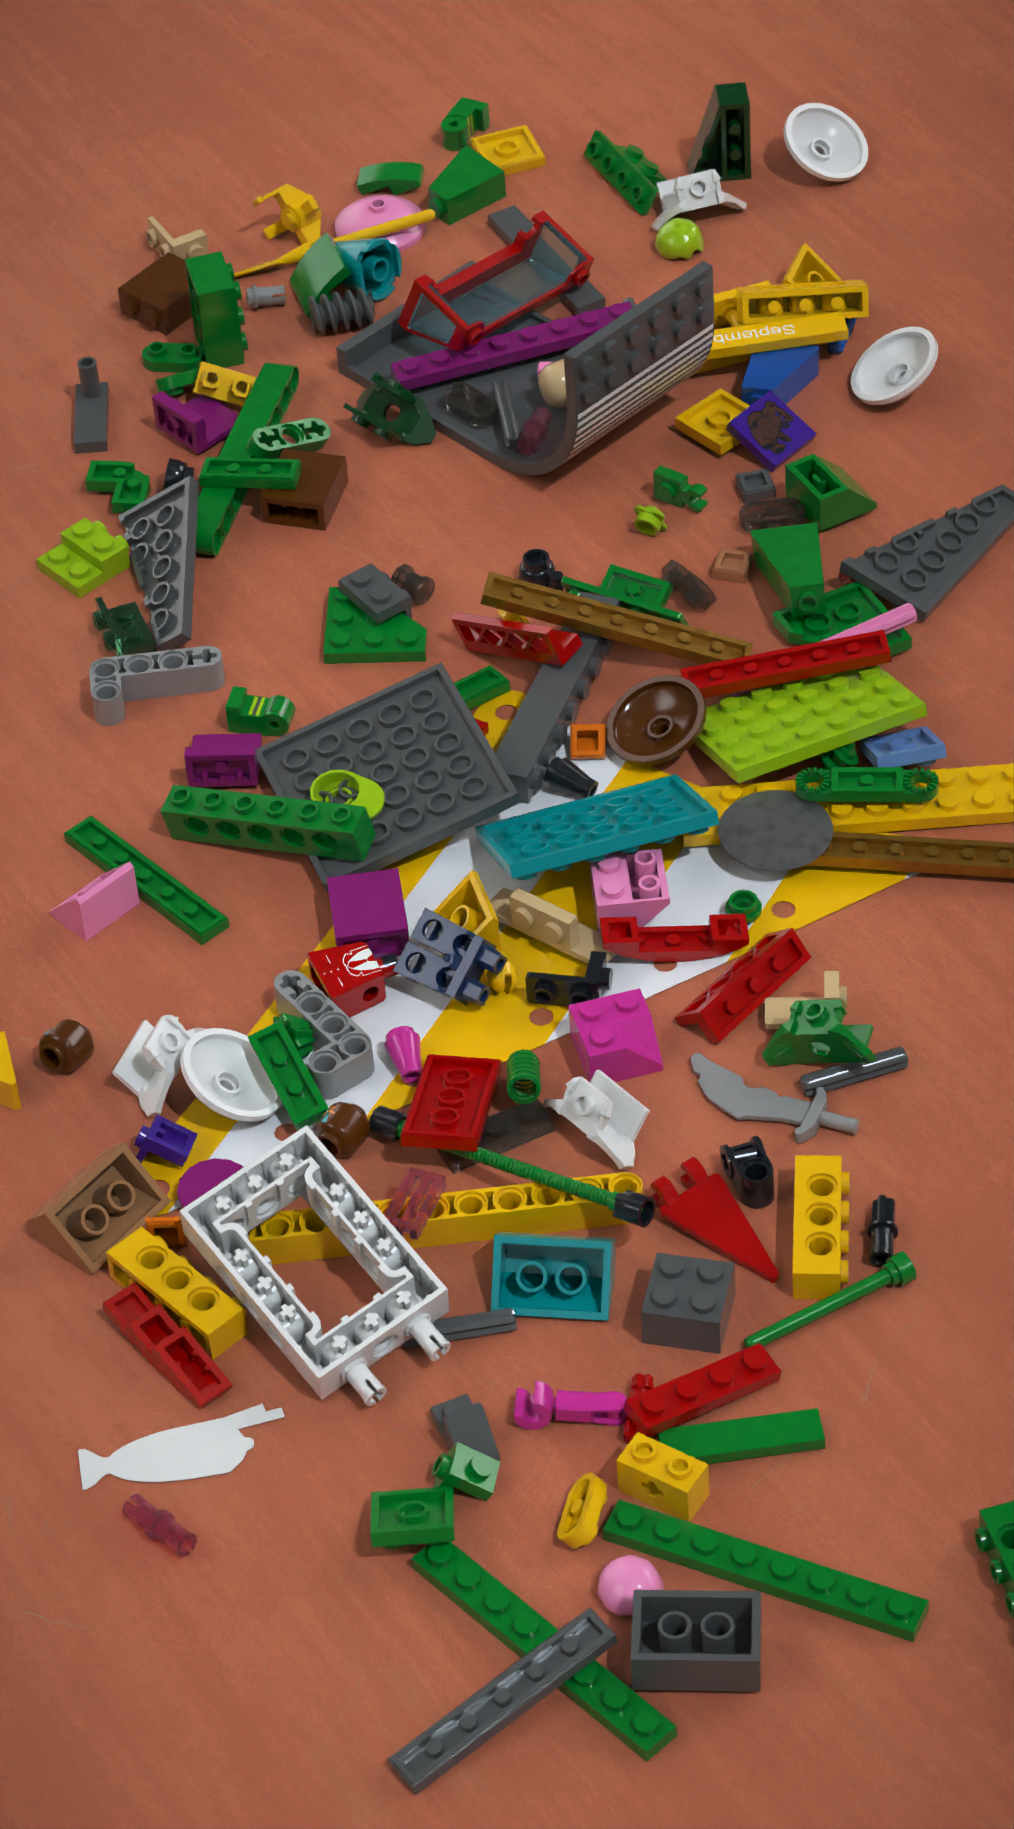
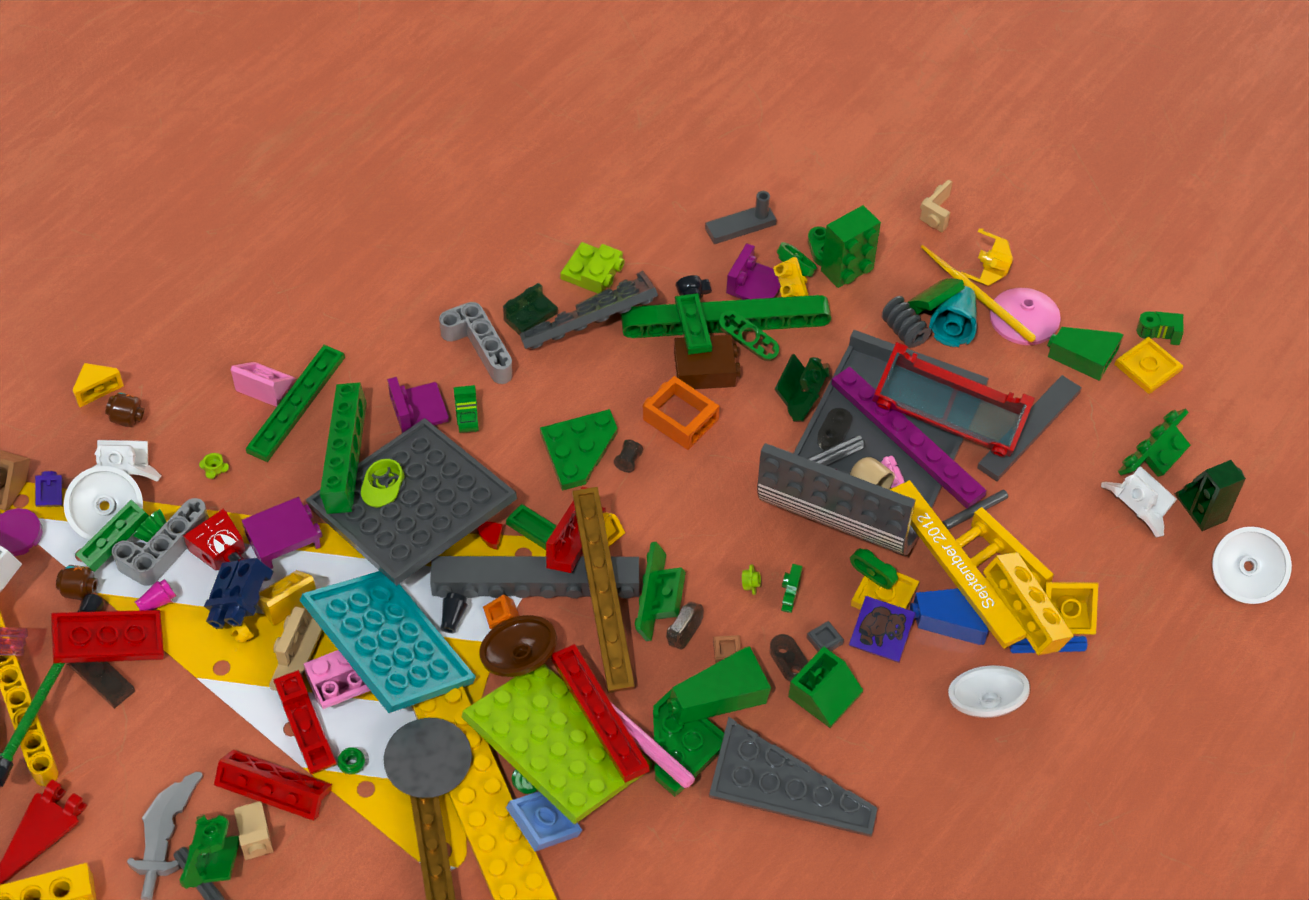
camera: 65 degrees right, 10 degrees up
green plate [85,460,151,513] -> none
reddish brown brick [118,252,192,335] -> none
light grey pin [246,284,286,309] -> none
dark grey bracket [338,563,413,624] -> none
green slope [357,162,424,195] -> none
green piece [506,1049,541,1104] -> none
black piece [519,549,564,591] -> none
black bracket [525,951,613,1007] -> none
white piece [544,1070,650,1170] -> none
dark pink slope [568,988,663,1082] -> none
lime hair [655,218,704,260] -> none
black piece [719,1136,775,1209] -> none
green plate [795,767,939,802] -> none
none -> lime plate [199,453,229,479]
none -> orange window [642,376,720,450]
none -> green plate [850,549,898,589]

